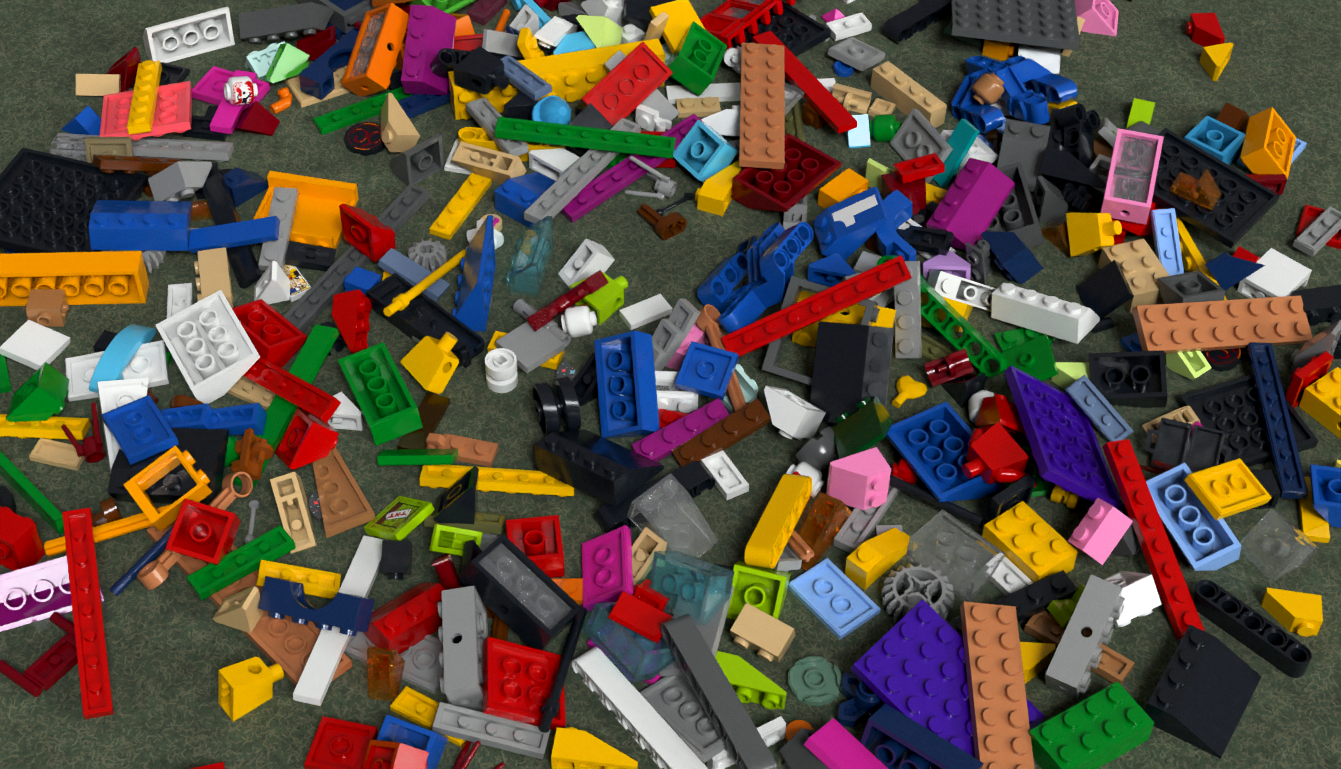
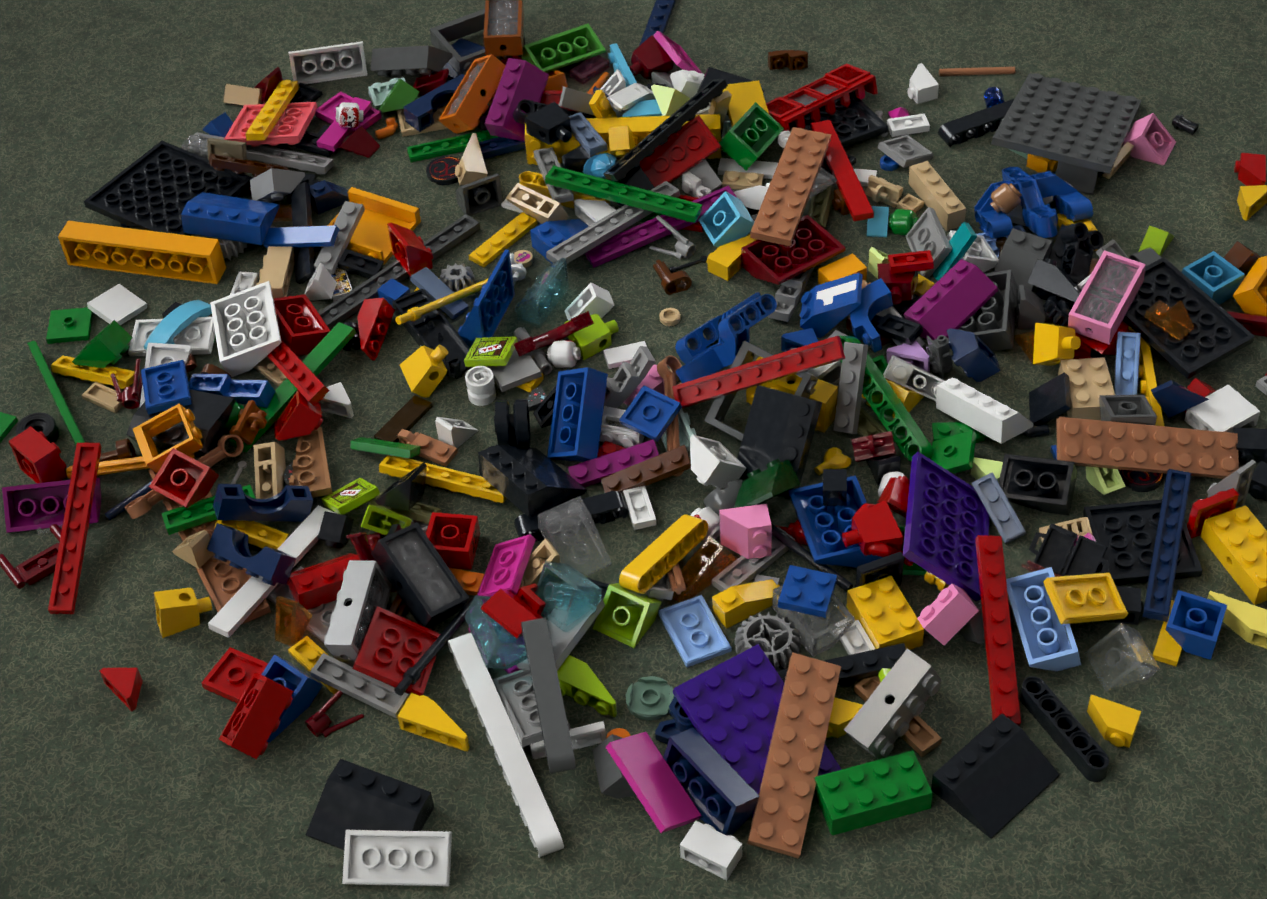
camera: 20 degrees right, 0 degrees up
medium nougat head [26,289,69,327] -> none
green brick [338,342,423,446] -> none
tan brick [730,603,795,663] -> none
white slope [1103,571,1162,627] -> none
none -> dark blue arch [213,484,313,522]
none -> white slope [435,417,478,448]
none -> lime tile [464,336,518,367]
none -> black plate [603,79,728,182]
none -> yellow slope [608,126,636,160]
none -> tan tile [659,308,681,326]
none -> blue plate [778,565,837,618]
none -> black brick [823,469,847,506]

